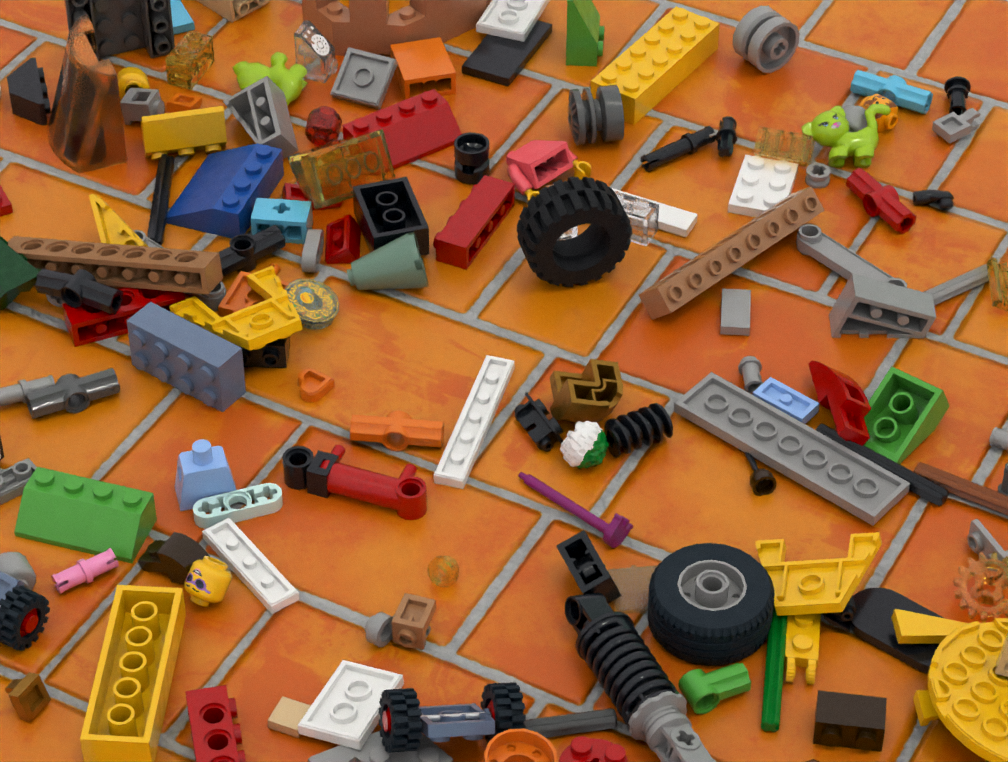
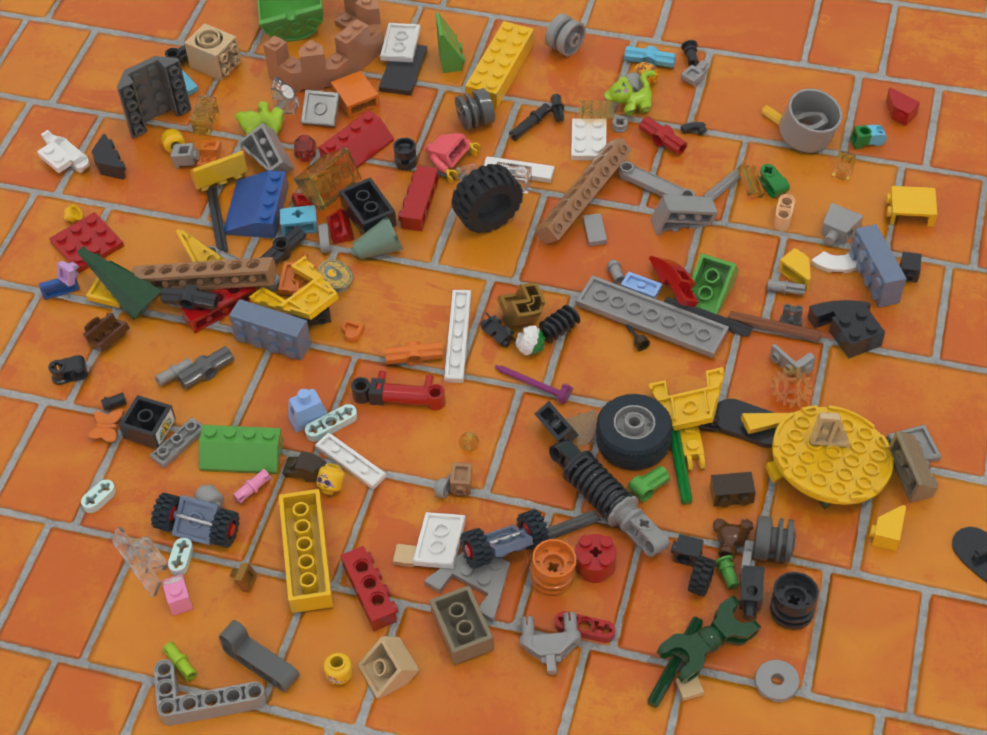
camera: 10 degrees left, 10 degrees up
clear orange windscreen [47,15,127,174] -> none

